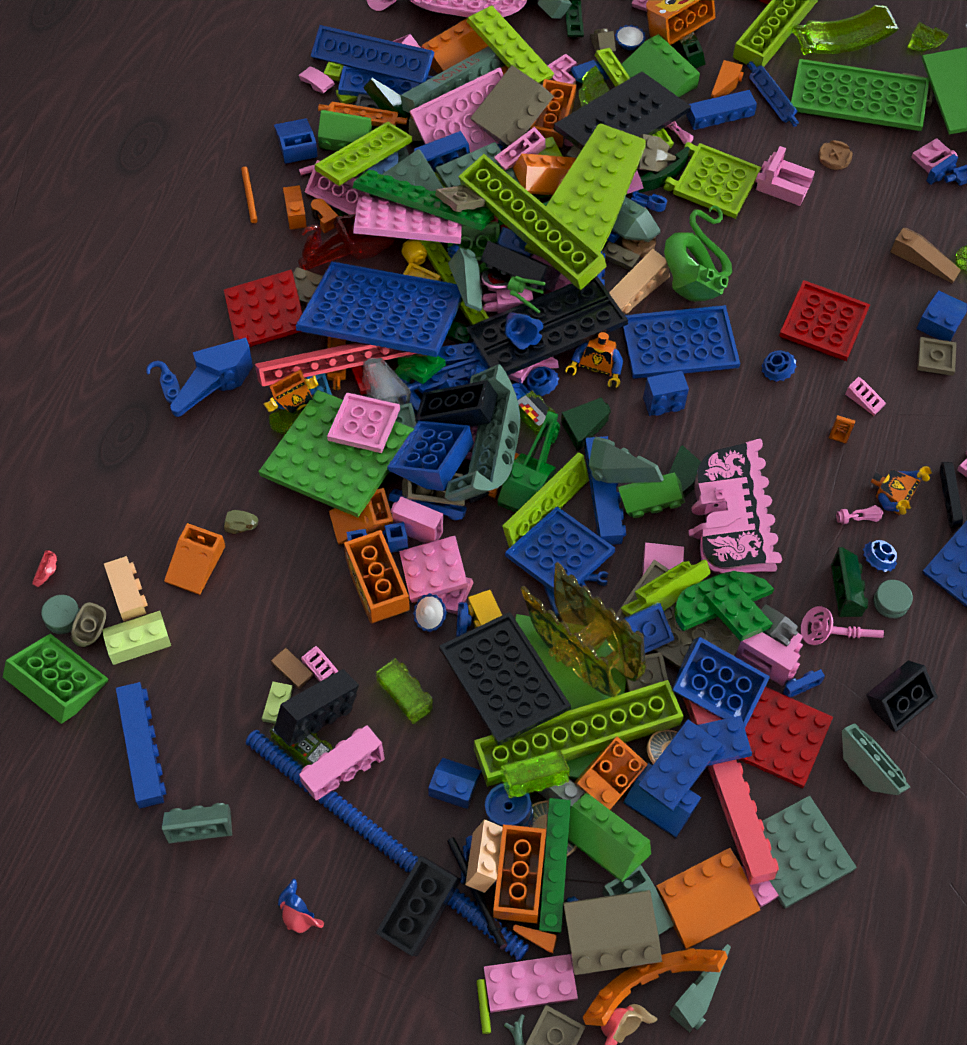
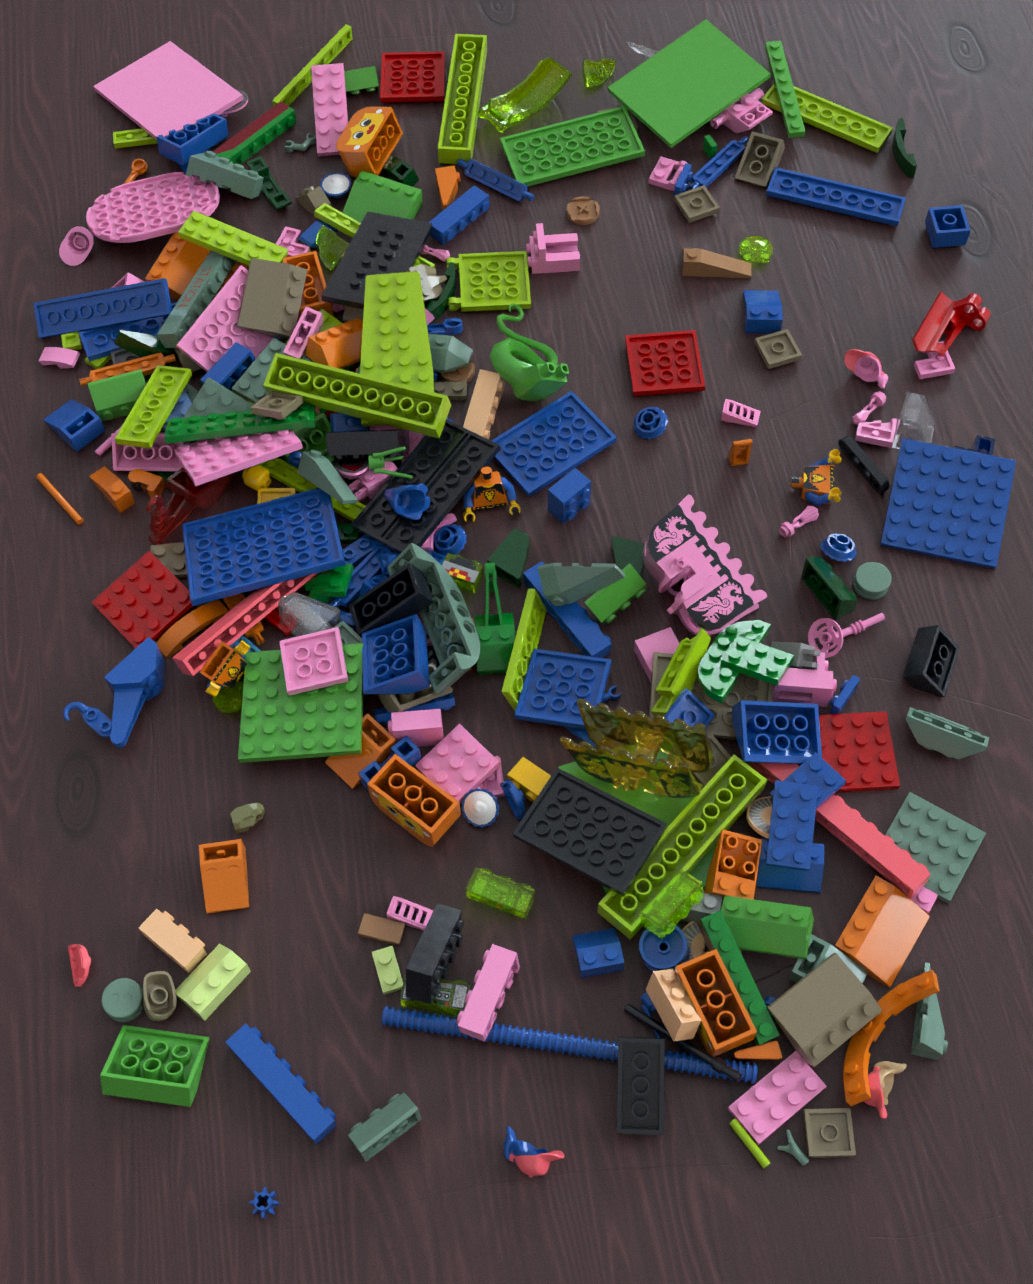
camera: 25 degrees left, 0 degrees up
none -> orange slope [156,599,229,659]
none -> blue gear [249,1187,280,1219]
none -> dark tan plate [674,185,720,223]

